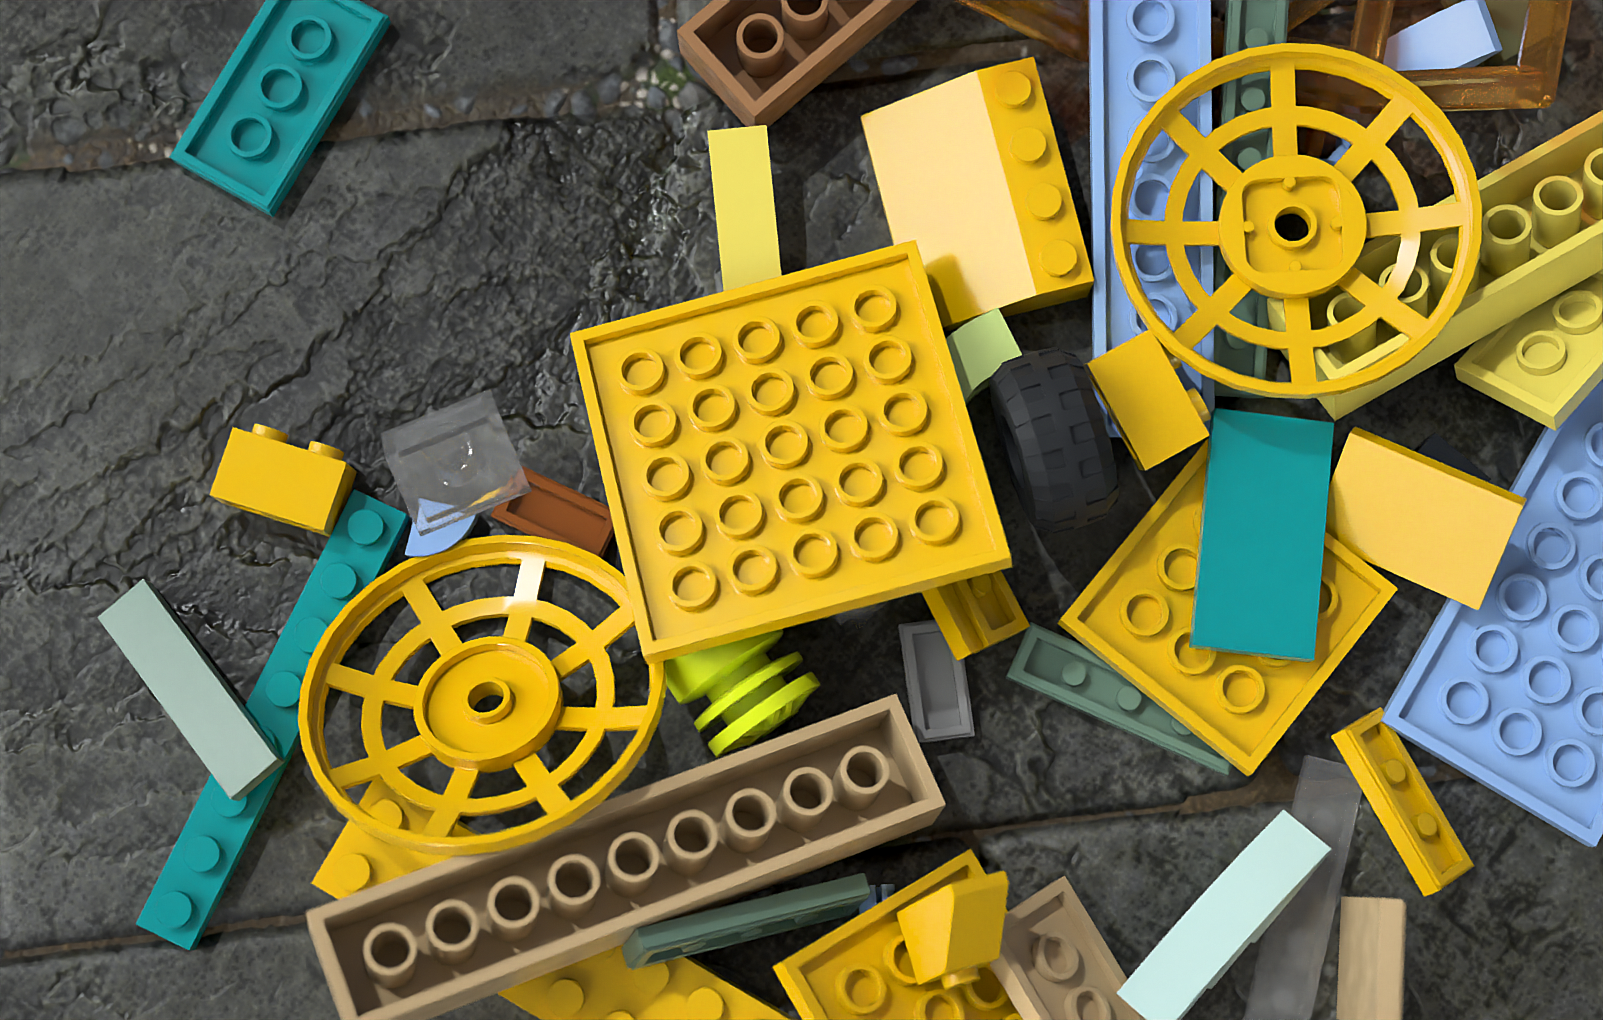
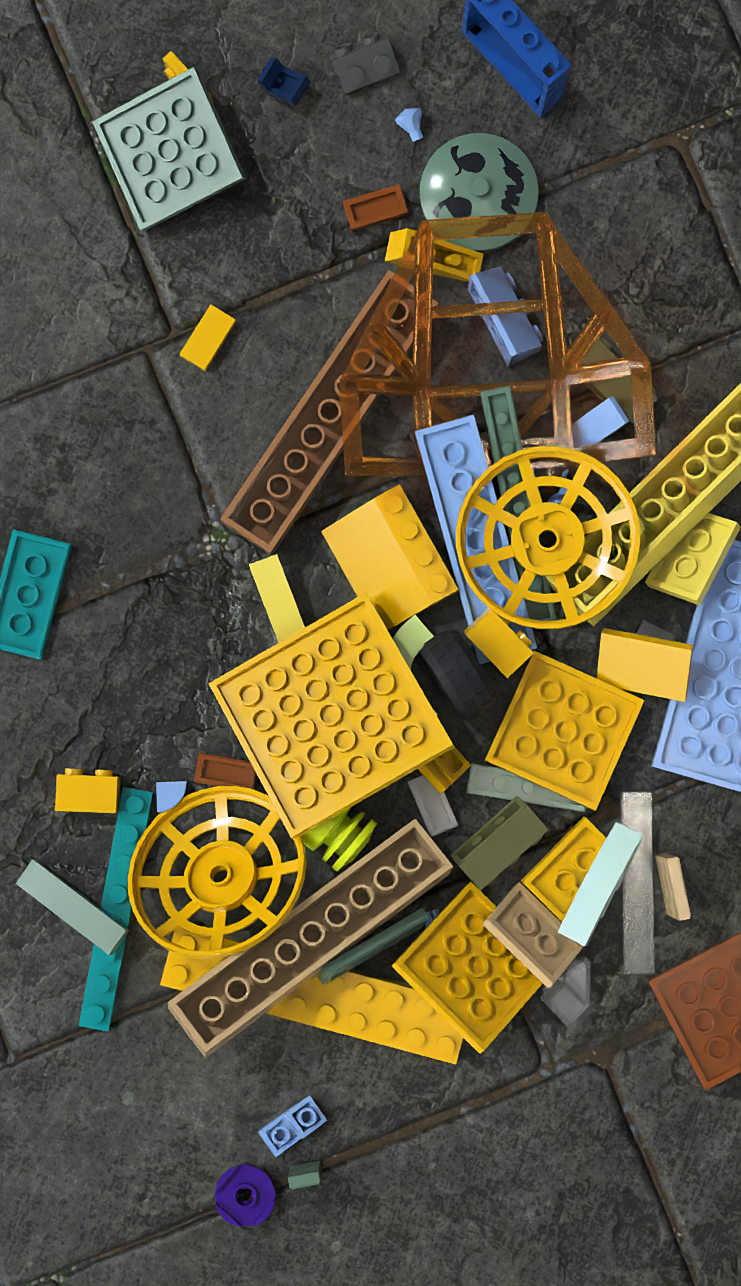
camera: 15 degrees left, 5 degrees up
clear slope [381,389,532,536] -> none
yellow slope [896,871,1009,990] -> none
teal tile [1189,408,1334,663] -> none
yellow tile [1331,707,1474,897] -> none
none -> olive brick [450,796,548,890]
none -> yellow wing [521,817,606,922]

